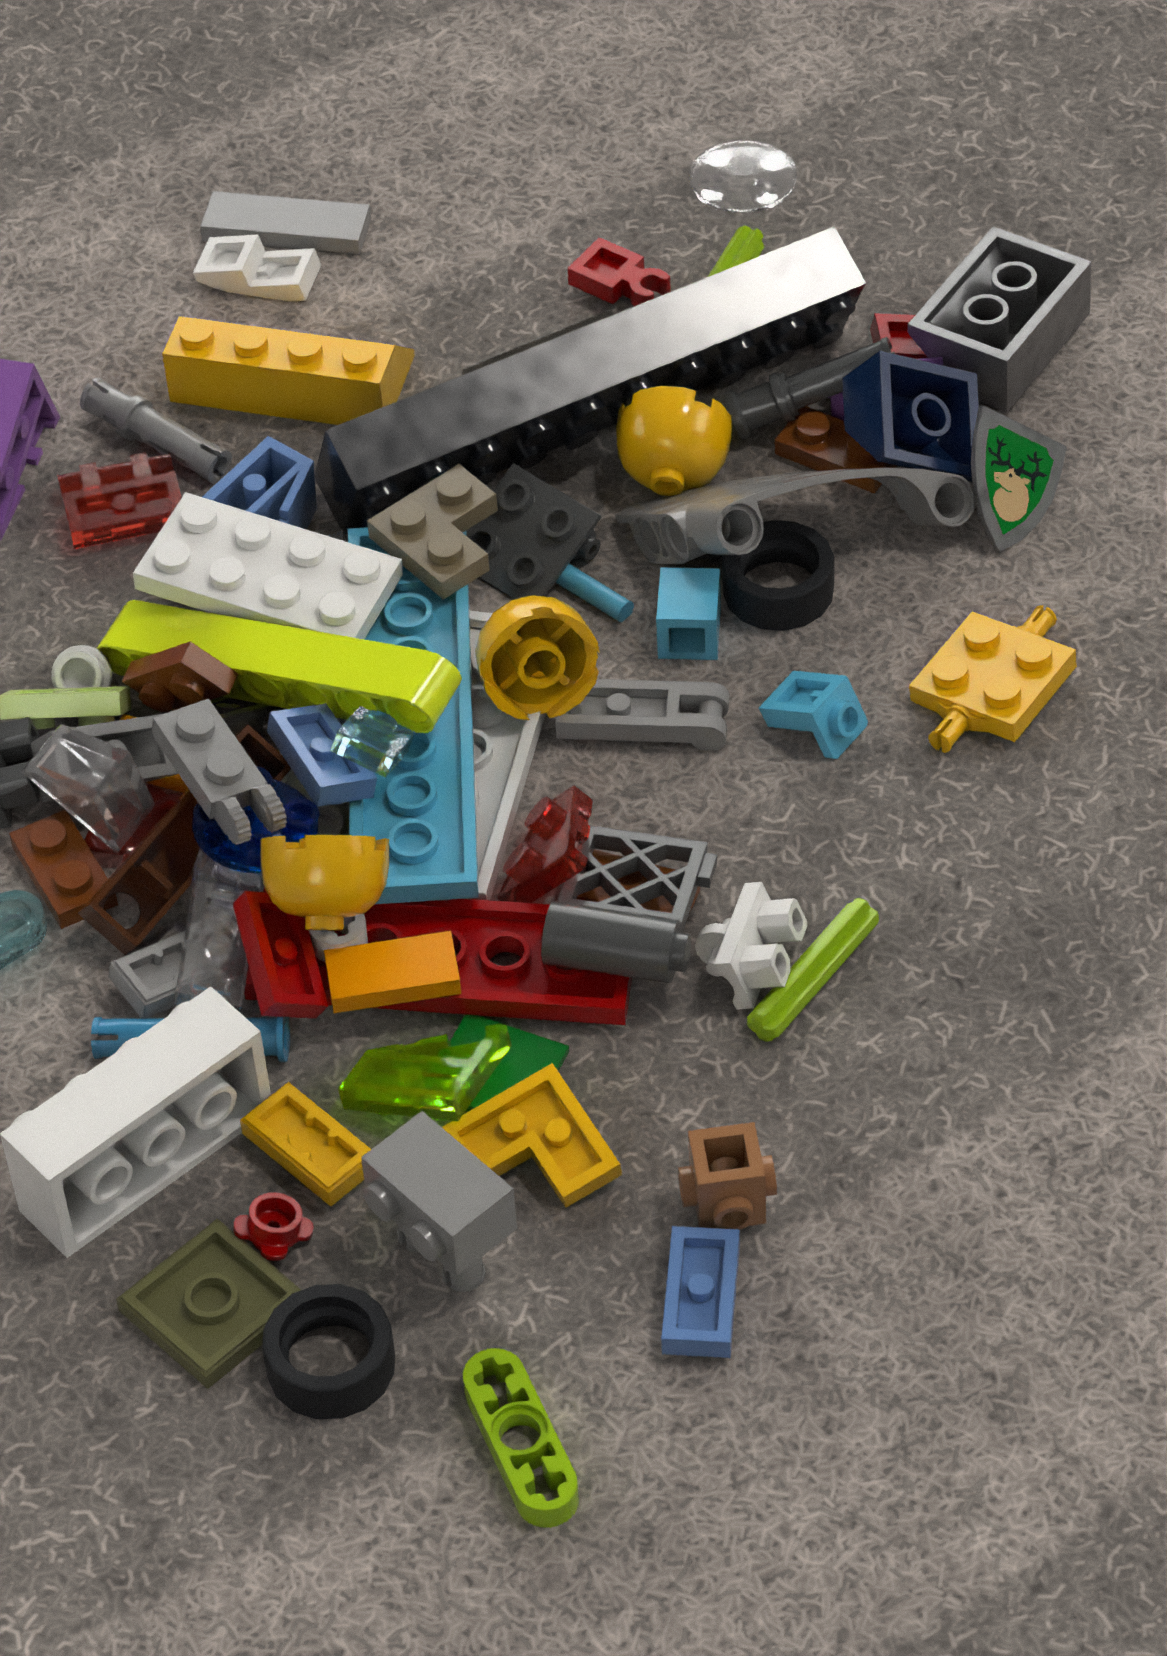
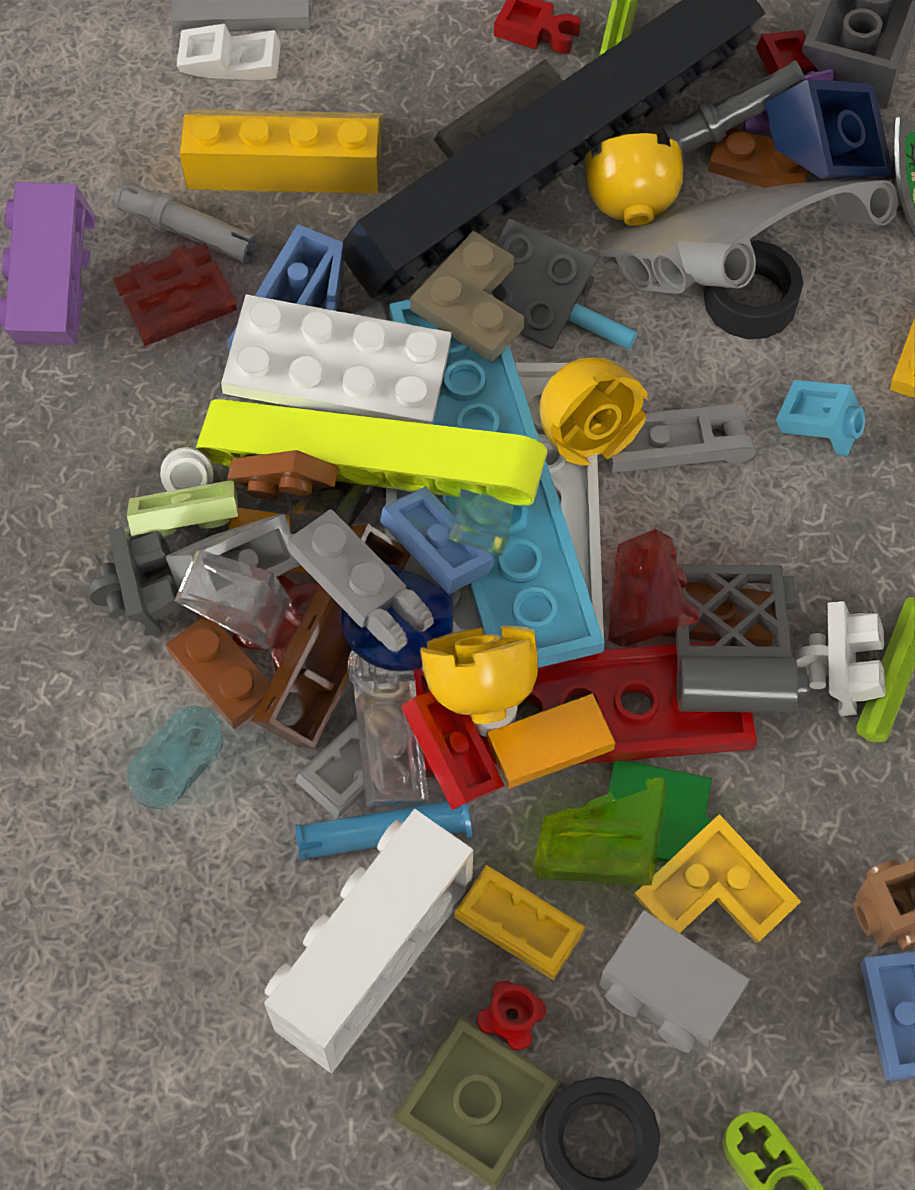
camera: 15 degrees left, 15 degrees up
medium azure brick [656,567,721,660] -> none

